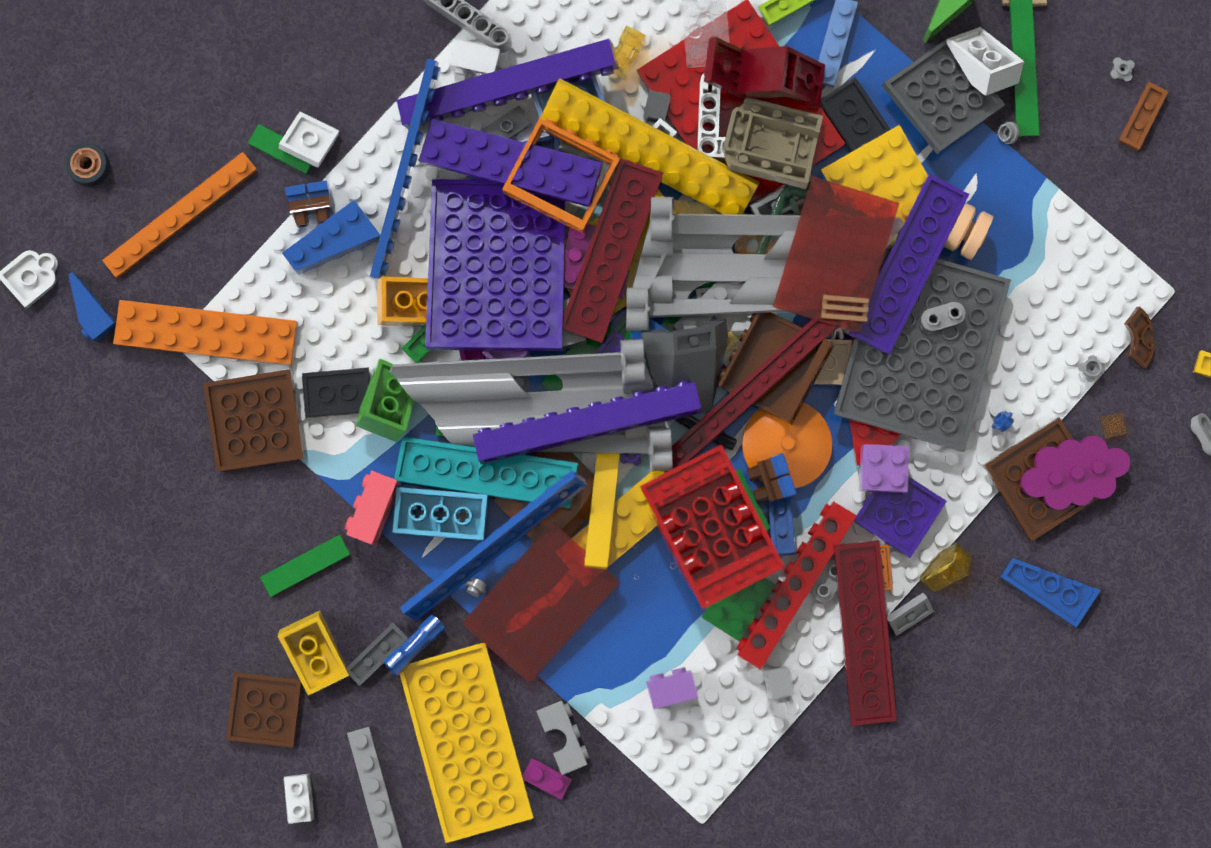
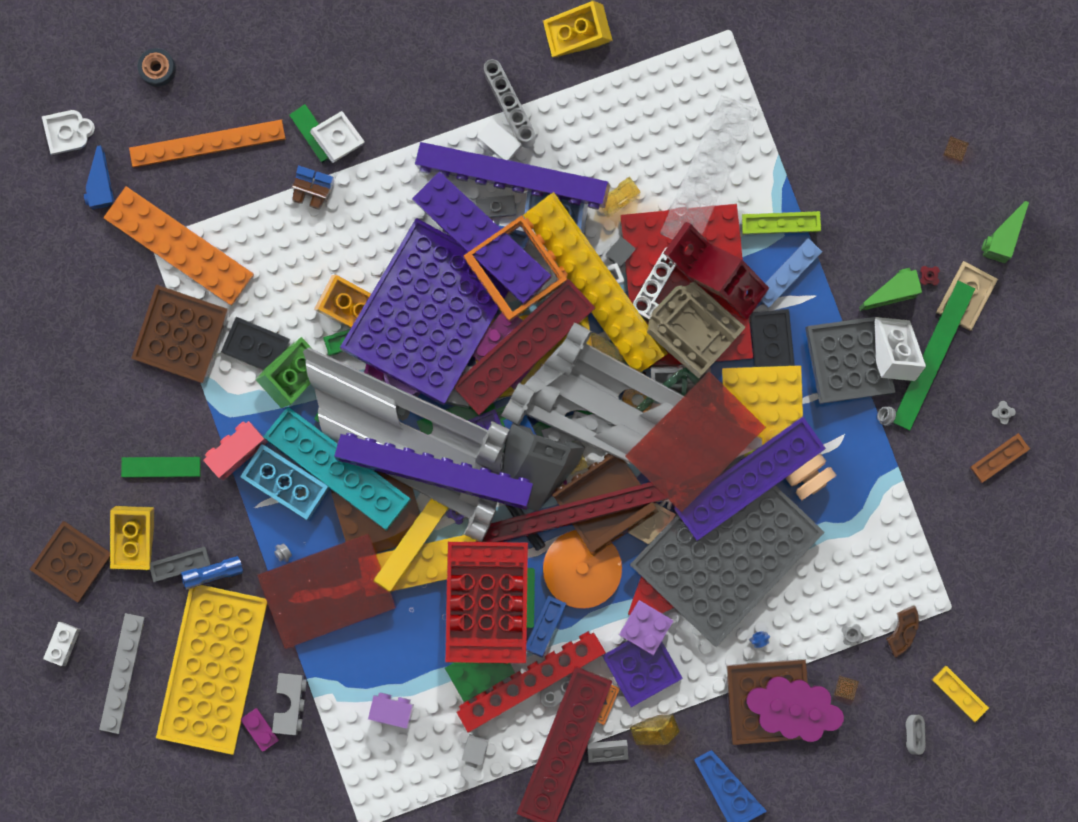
camera: 25 degrees right, 0 degrees up
blue wedge [282,200,380,275] -> none
blue plate [370,59,441,279] -> none
blue plate [400,471,587,621] -> none
reddish brown hips [747,453,797,502] -> none
medium nougat tile [821,295,869,322] -> none
light grey plate [920,302,966,332] -> none

